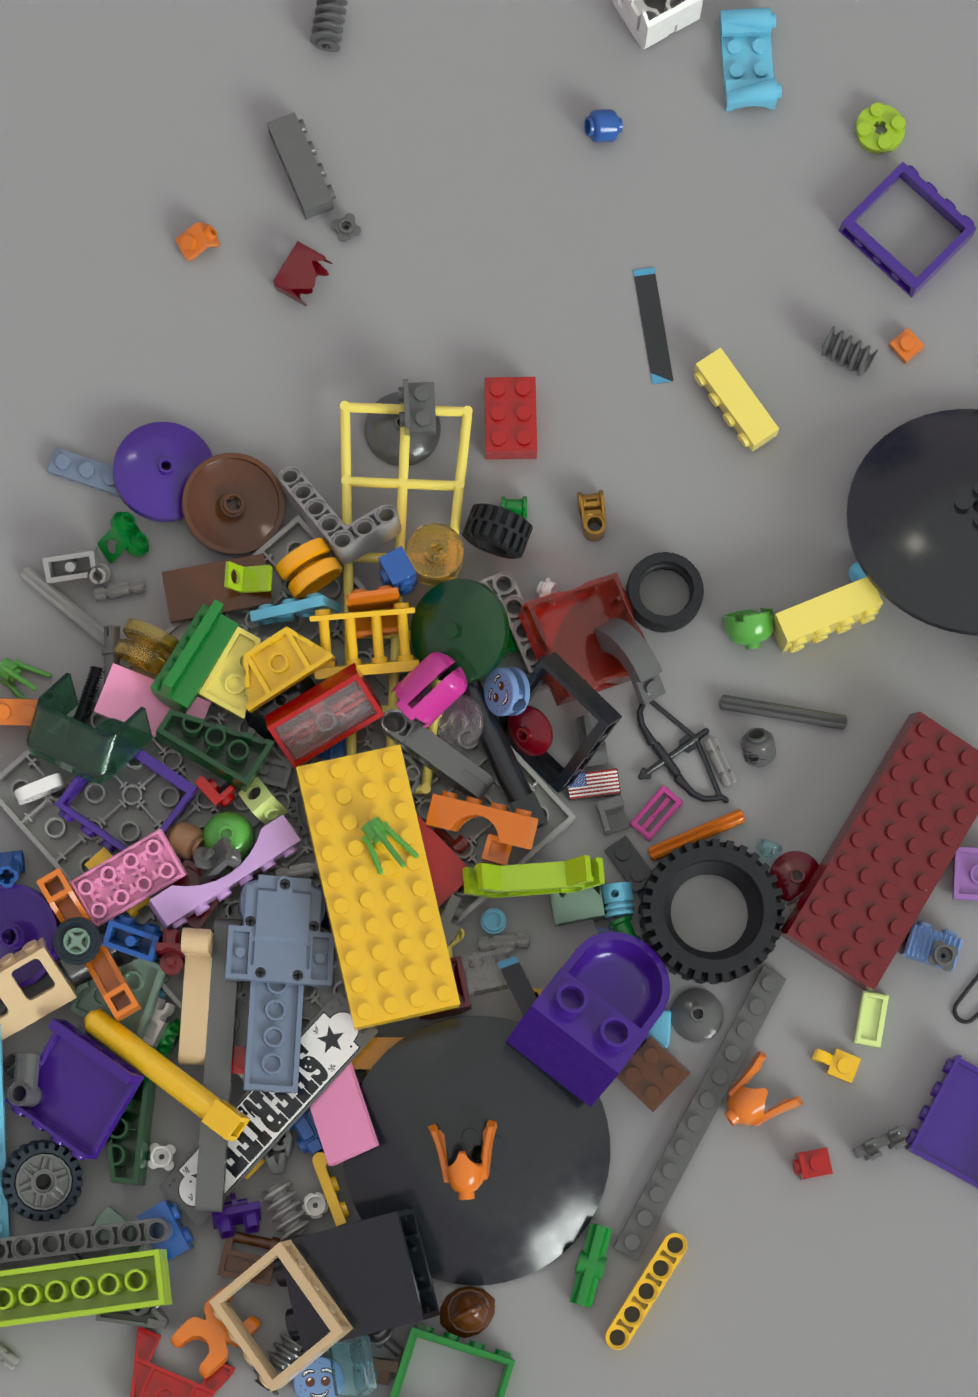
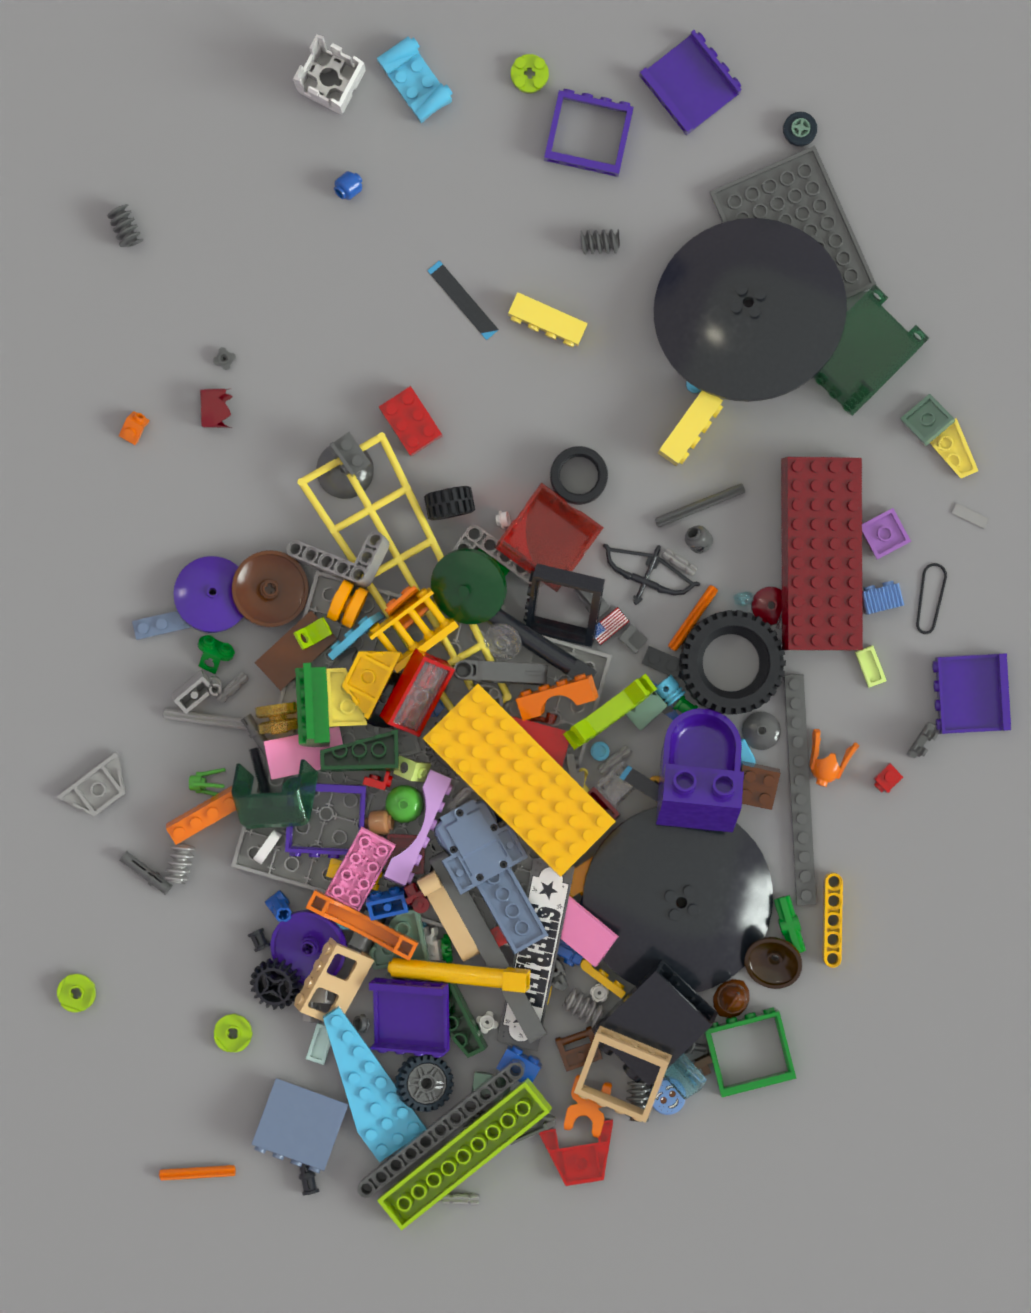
camera: 30 degrees left, 10 degrees up
dark grey piece [7,1053,42,1107] -> none
black wheel [53,917,102,965] -> none
dark grey hips [193,837,241,884] -> none
dark purple hips [212,1193,261,1239] -> none
dark grey brick [267,112,336,219] -> none
bright green plant [361,817,419,875] -> none
blue brick [378,546,417,596] -> none
dark pink cylinder [391,652,468,728] -> none
clear yellow wheel [406,523,464,587] -> none
orange piece [428,1119,497,1200] -> none
orange plate [481,833,512,866] -> none
medium blue head [484,667,530,716] -> none
green bush [501,496,527,519] -> none
dark red dish [507,706,553,756] -> none
pearl gold piece [577,490,606,542] -> none
dark grey arch [594,617,666,705] -> none
dark pink tile [629,785,683,841] -> none
bright green cylinder [722,608,775,650] -> none
yellow plate [811,1049,861,1084] -> none
orange plate [888,328,925,364] -> none
dark grey plate [928,941,958,971] -> none
none -> dark brown dish [745,937,802,989]

